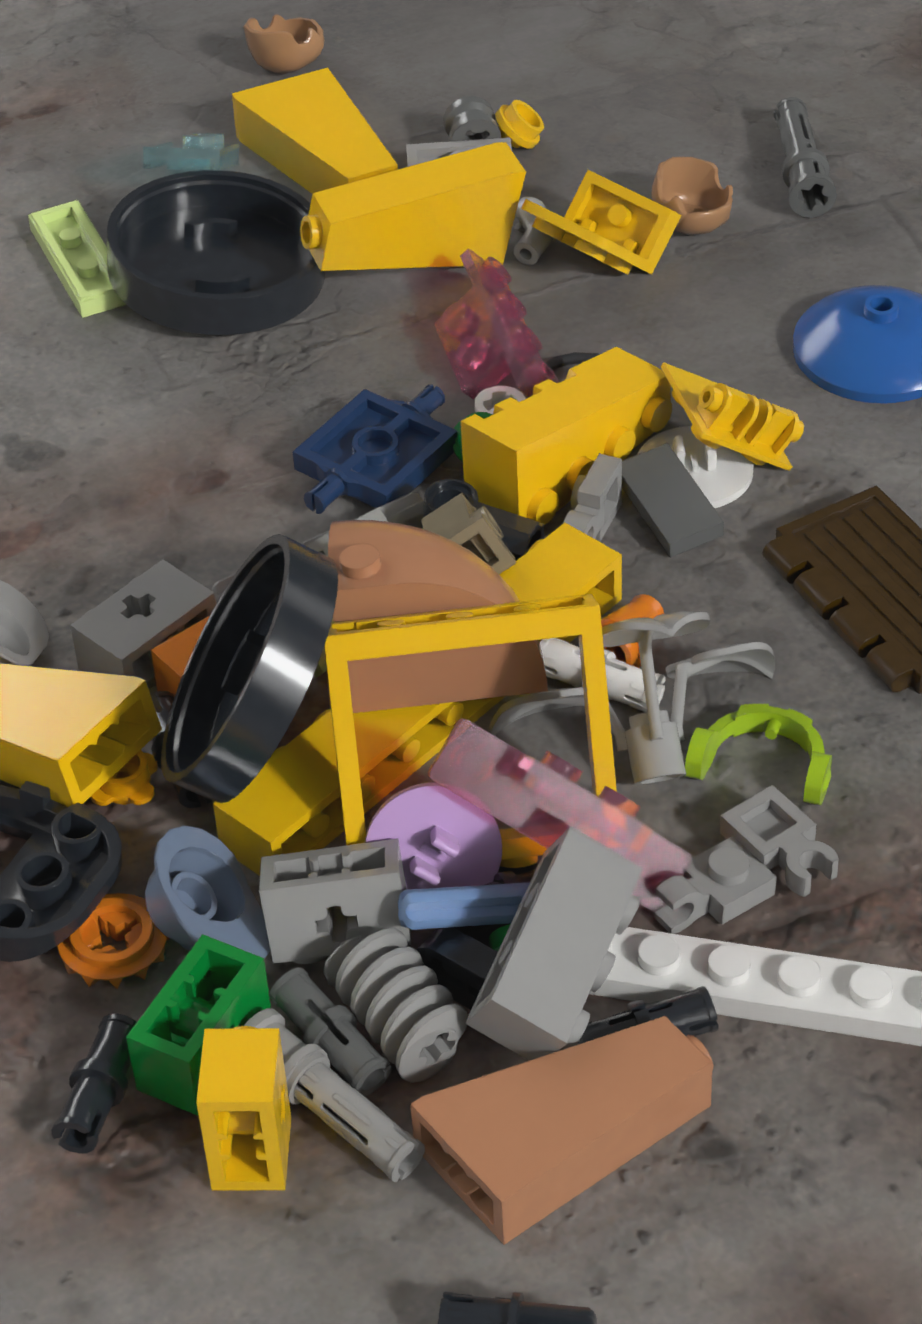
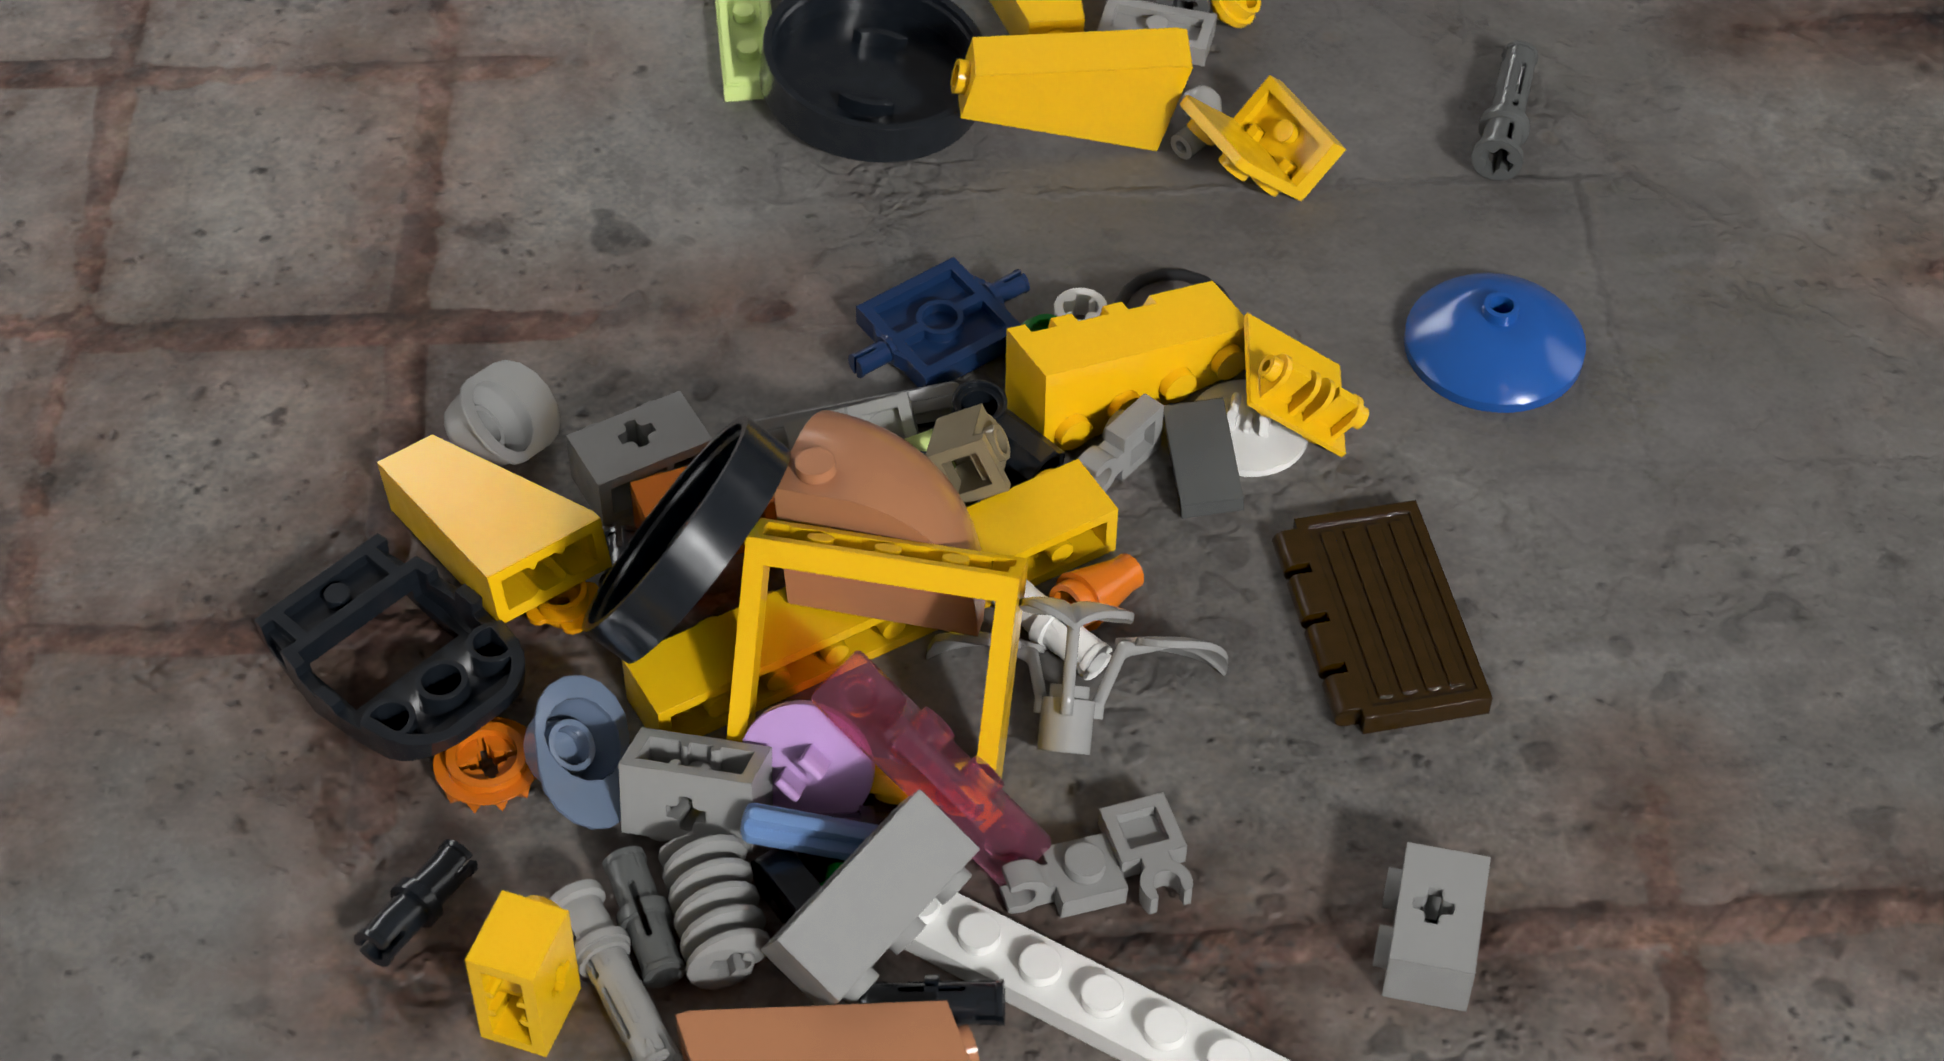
camera: 15 degrees right, 5 degrees up
green brick [126,934,271,1116] -> none
clear pink bracket [434,248,558,401] -> none
medium nougat hair [651,157,733,235] -> none
lime piece [685,704,832,806] -> none

